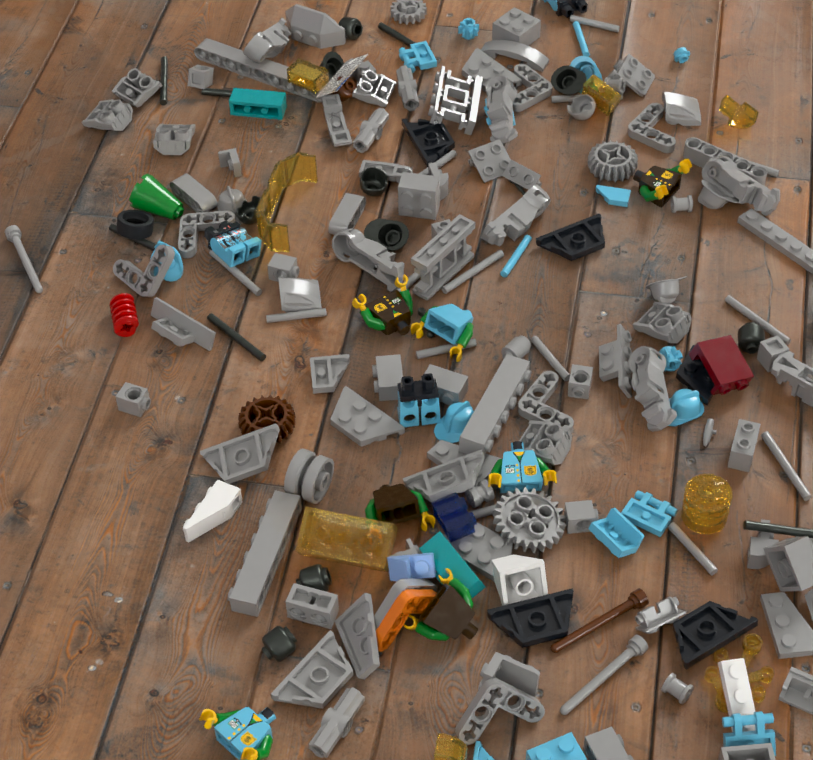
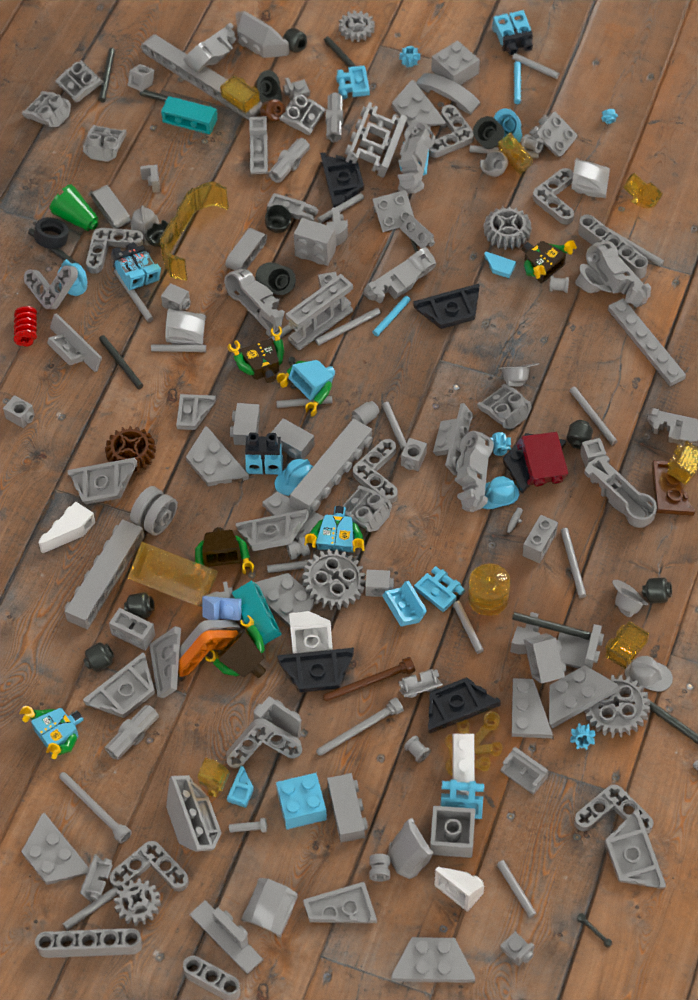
camera: 10 degrees right, 10 degrees up
sticker [315,54,368,98] -> none
clear blue brick [431,492,477,543] -> none

